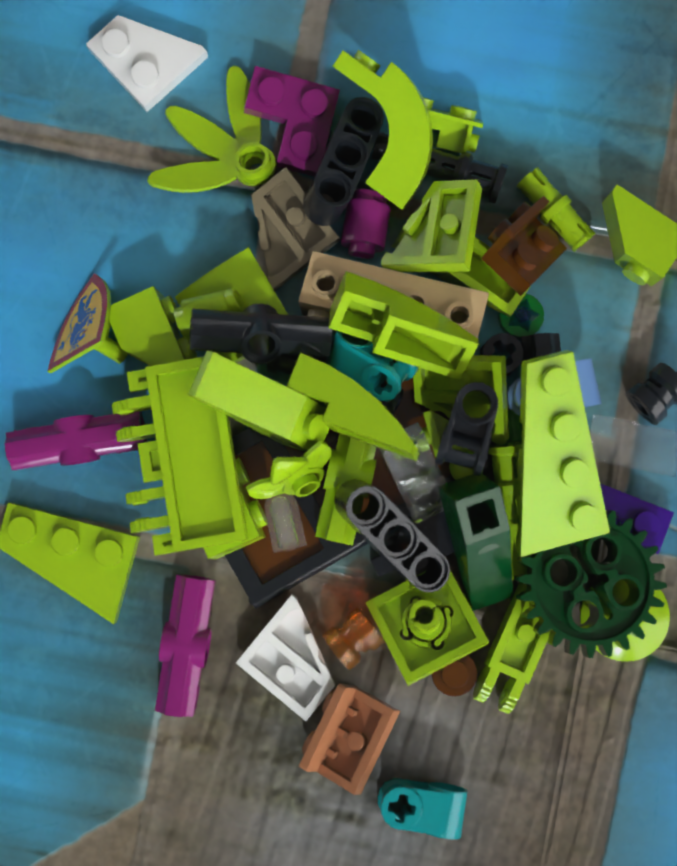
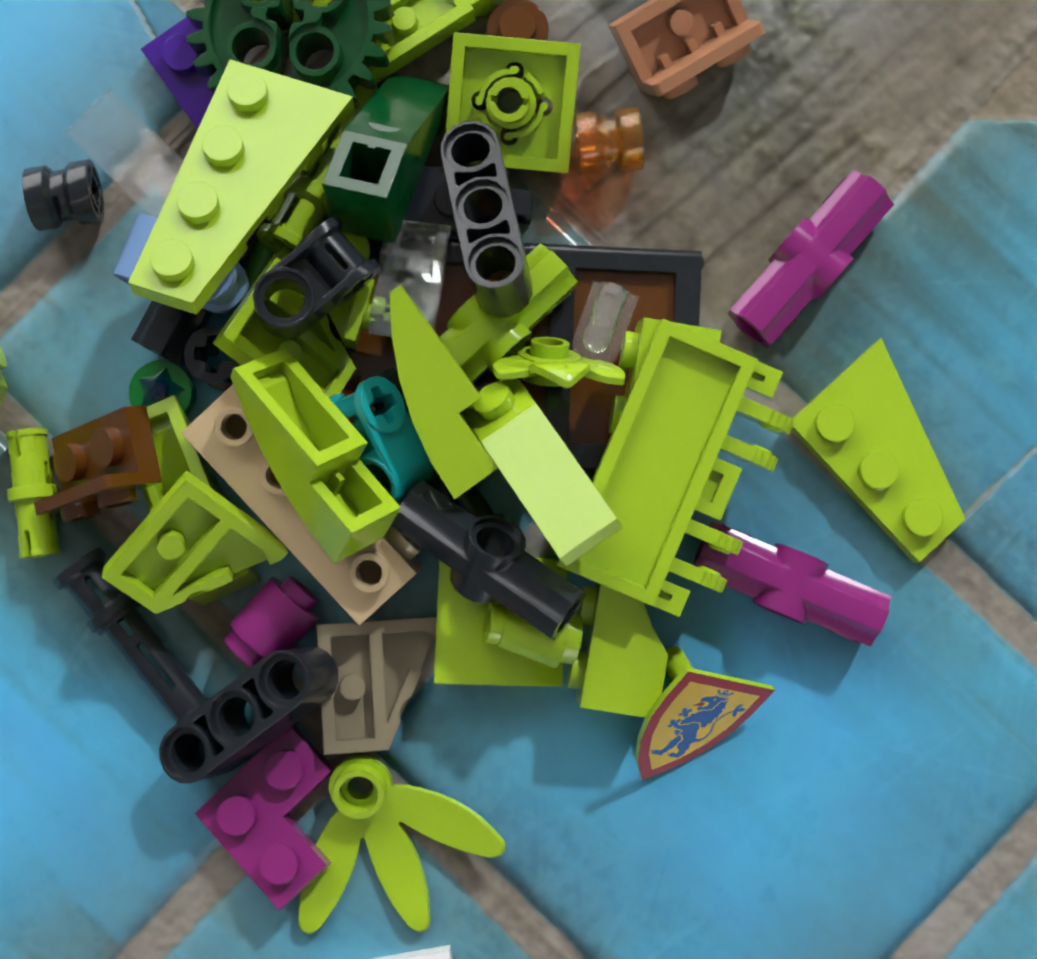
camera: 145 degrees left, 0 degrees up
white wing [236,594,335,721] -> none
lime arch [333,49,433,209] -> none
lime hinge [423,97,483,154] -> none

